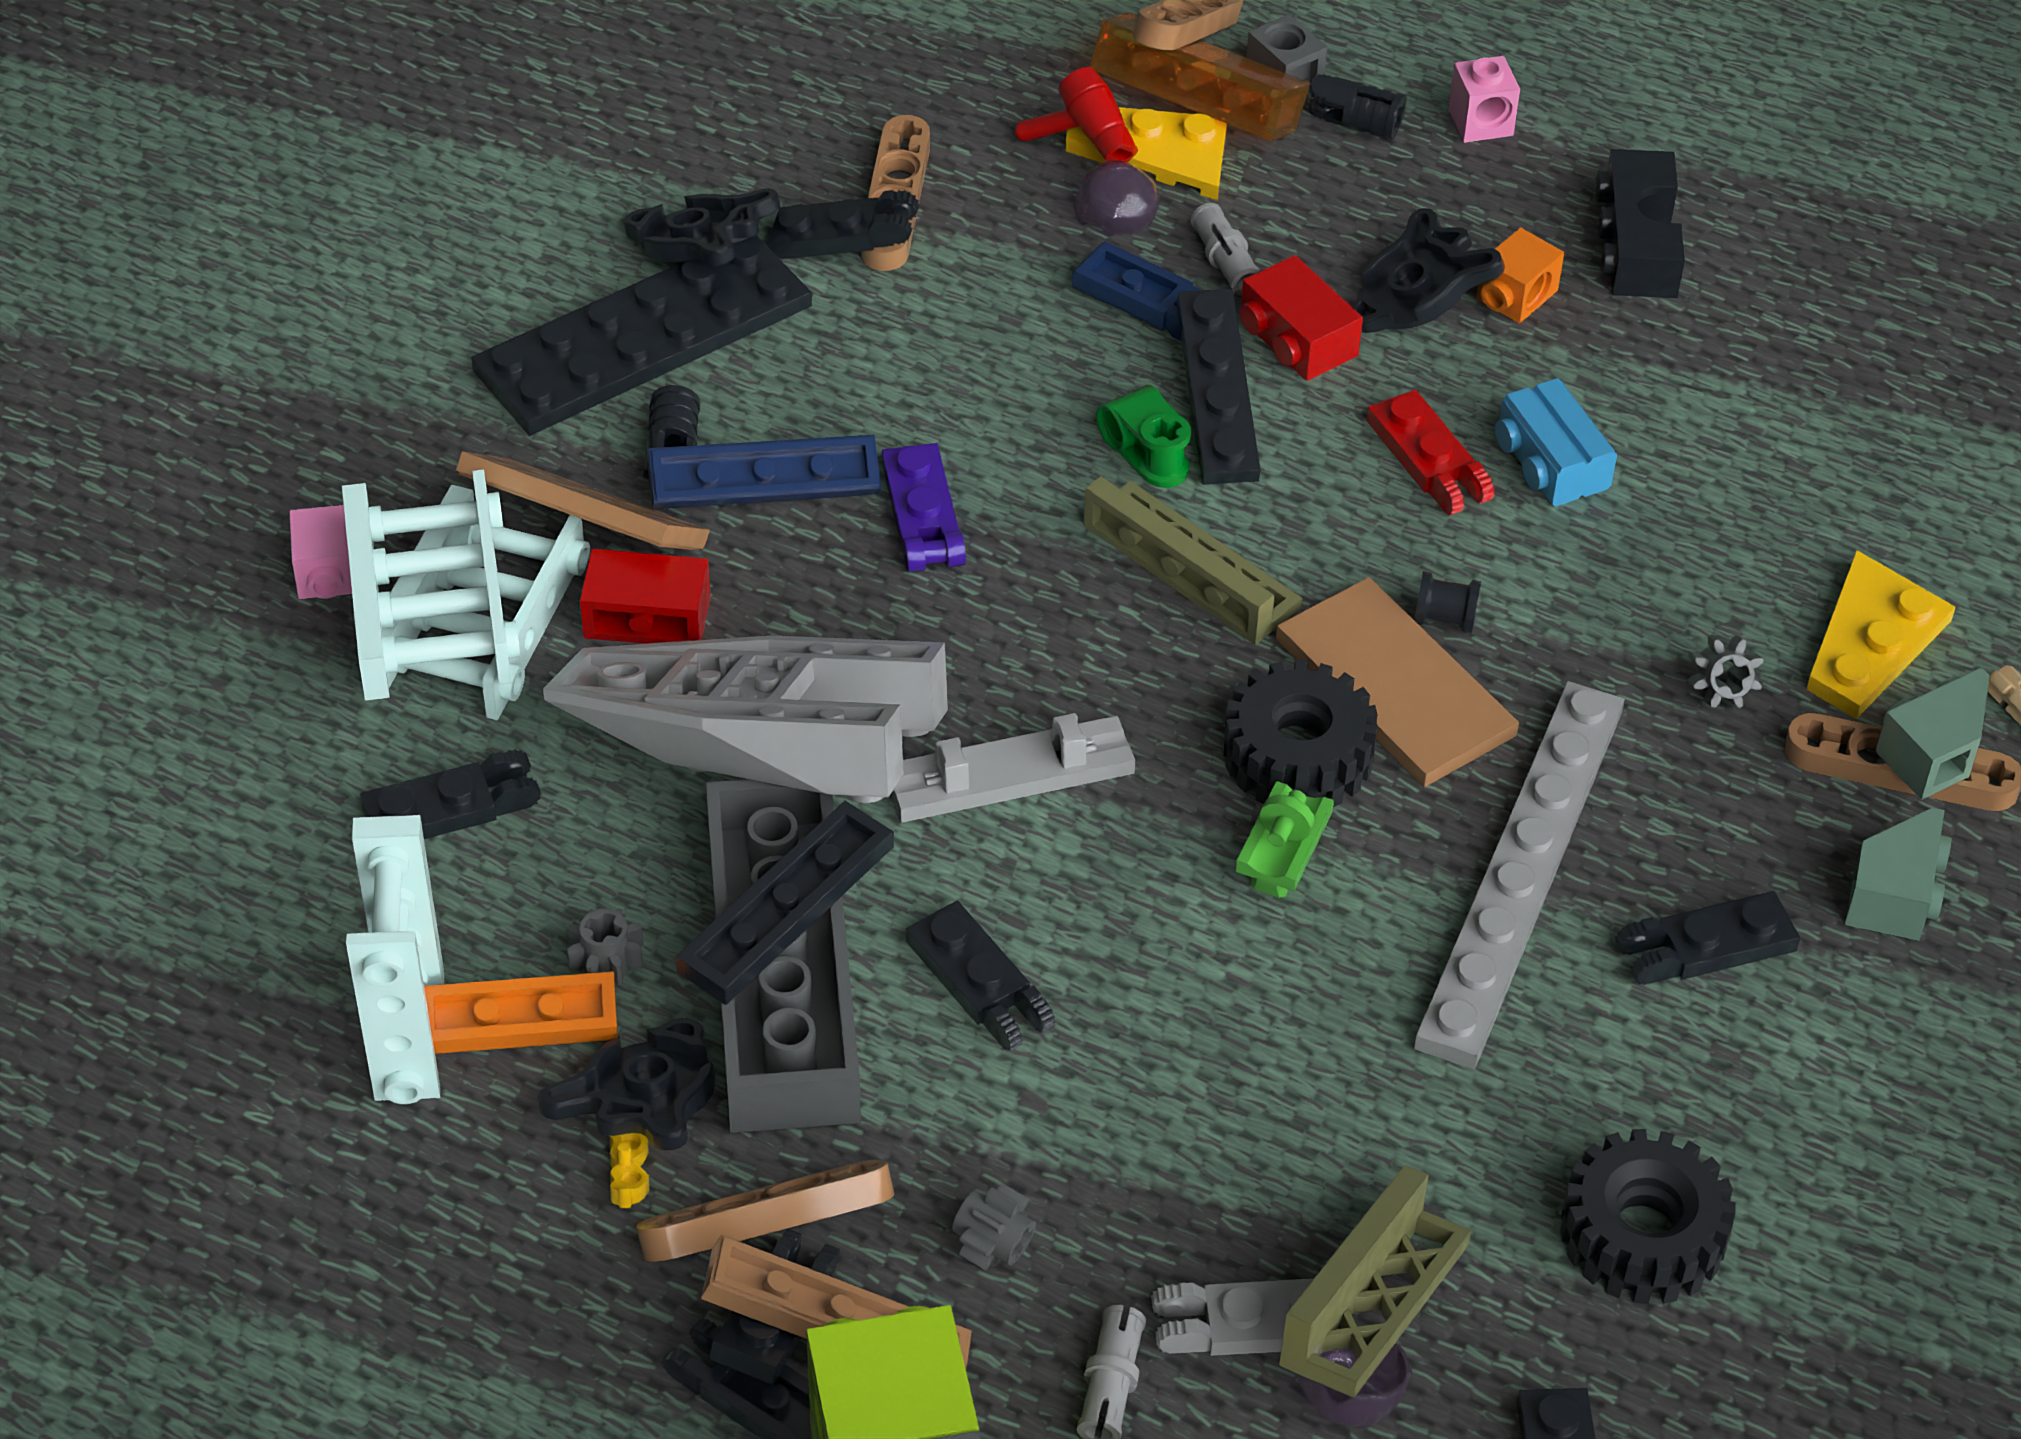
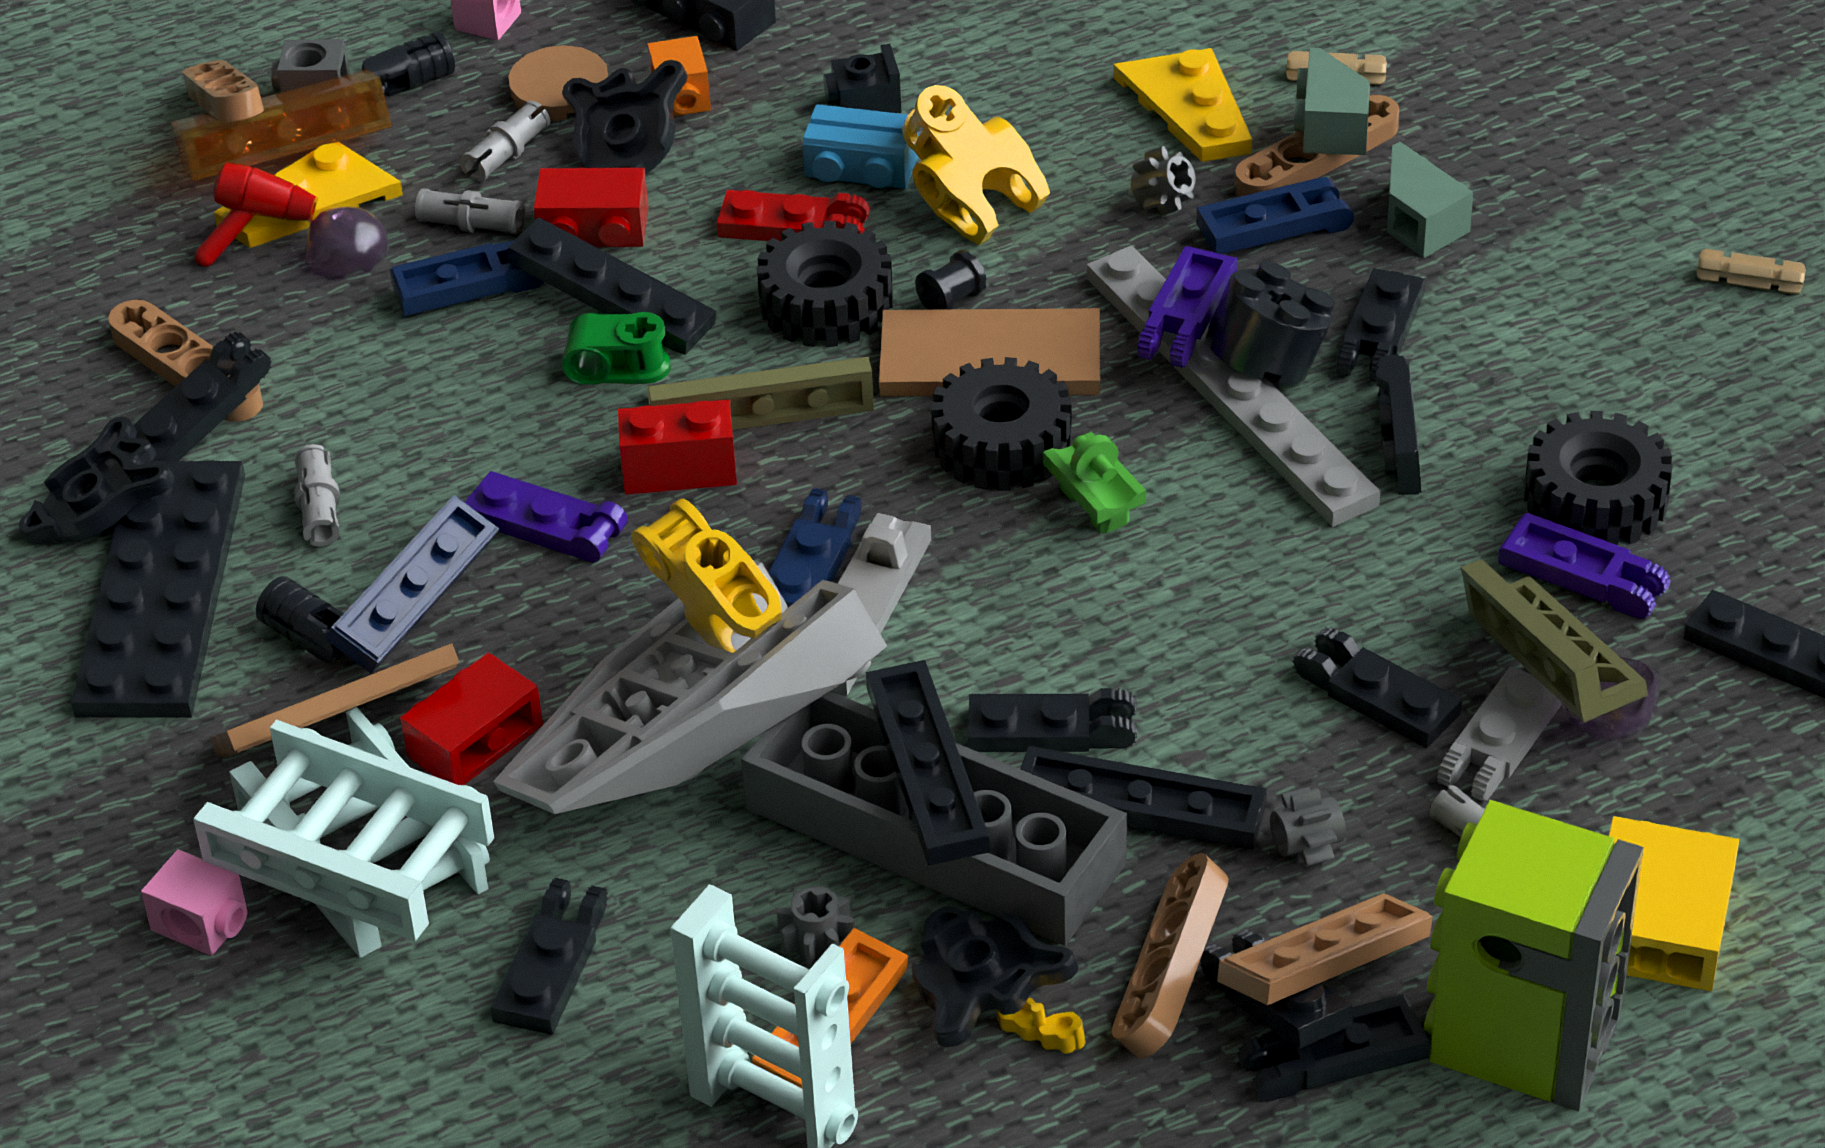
camera: 50 degrees left, 5 degrees down
none -> light grey pin [294,444,340,547]
none -> light grey pin [460,101,550,183]
none -> medium nougat tile [508,45,608,121]
none -> red brick [618,399,737,495]
none -> yellow piece [631,499,781,653]
none -> black tyre [756,221,893,347]
none -> dark blue hinge [768,488,862,608]
none -> black brick [823,43,902,113]
none -> yellow piece [902,85,1050,245]
none -> black plate [1020,746,1267,850]
none -> dark purple hinge [1137,246,1237,368]
none -> dark blue plate [1196,177,1354,254]
none -> black brick [1205,261,1335,385]
none -> black hinge [1292,626,1462,748]
none -> black hinge [1376,354,1422,495]
none -> dark purple hinge [1498,513,1671,619]

